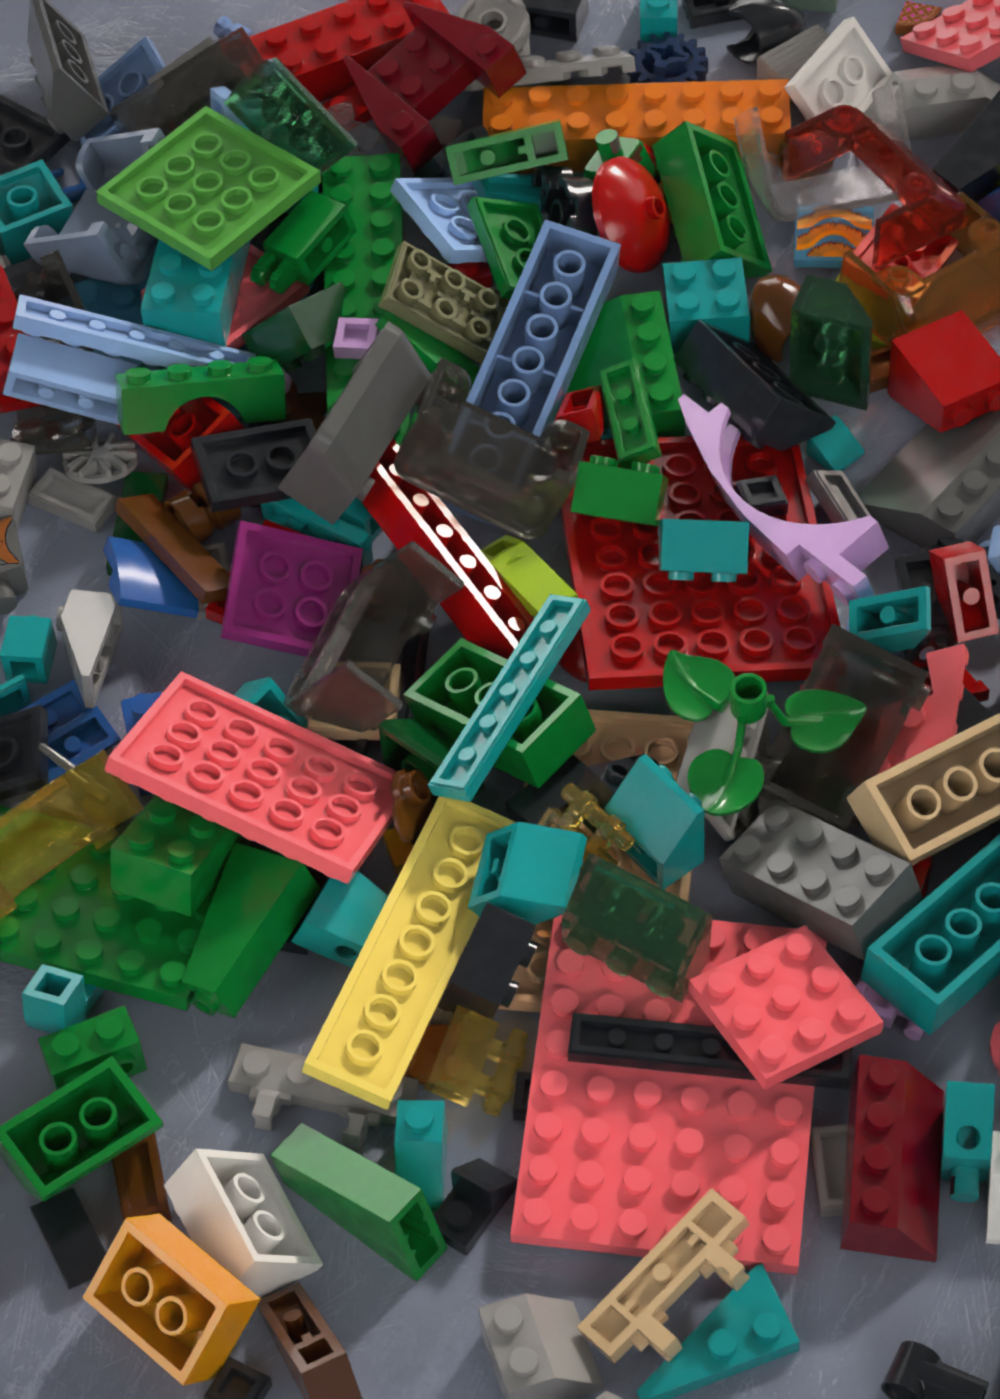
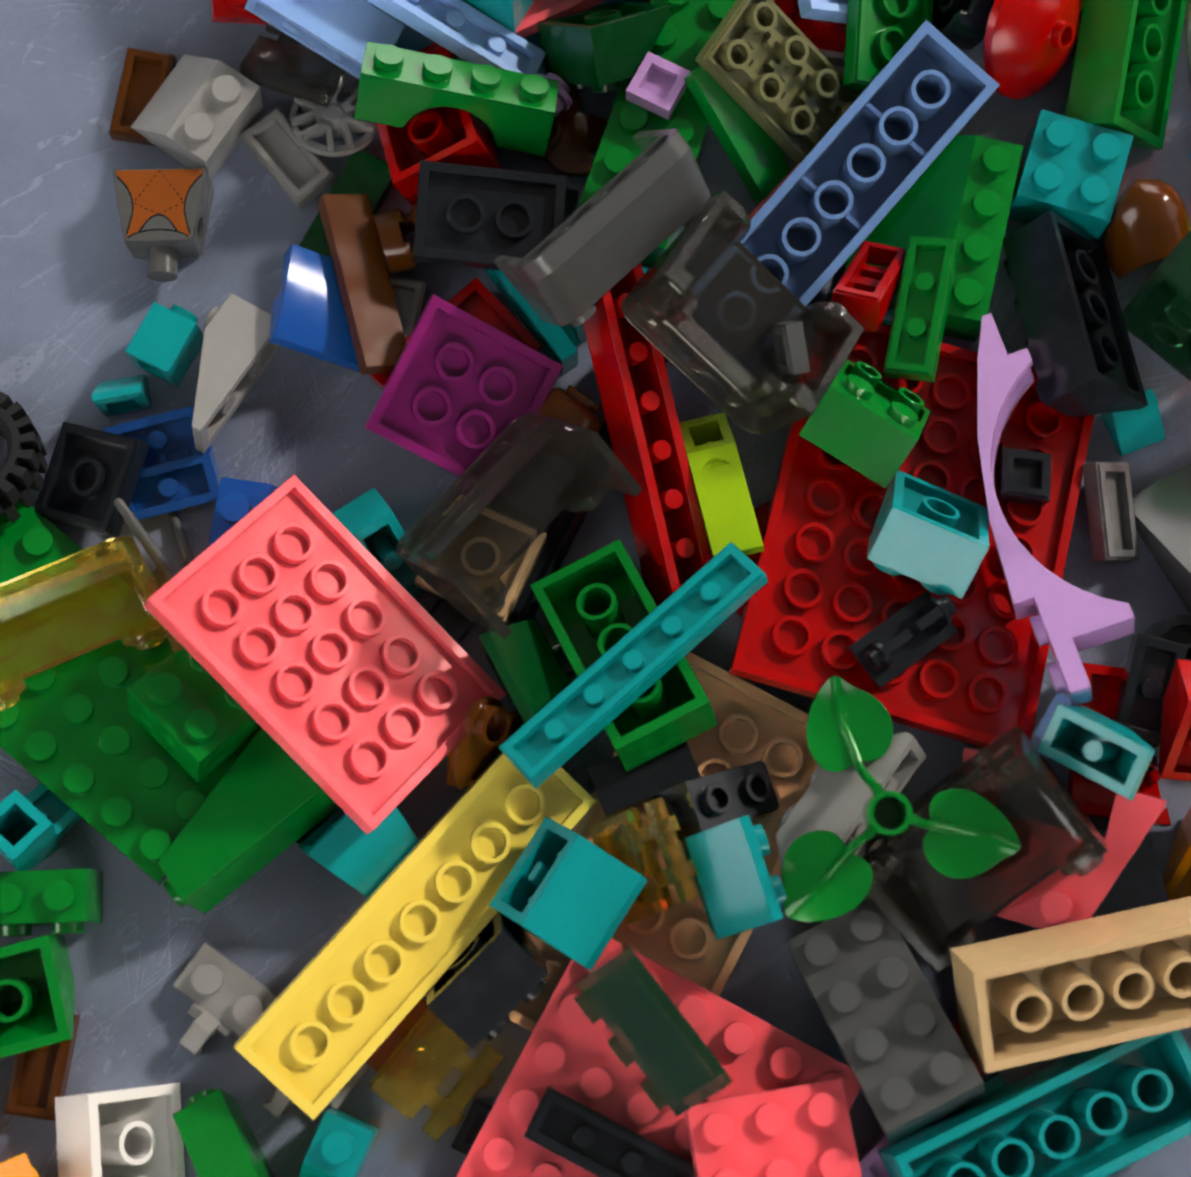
camera: 15 degrees right, 25 degrees up
none -> dark grey tile [771,321,811,375]
none -> black hinge [848,591,958,689]

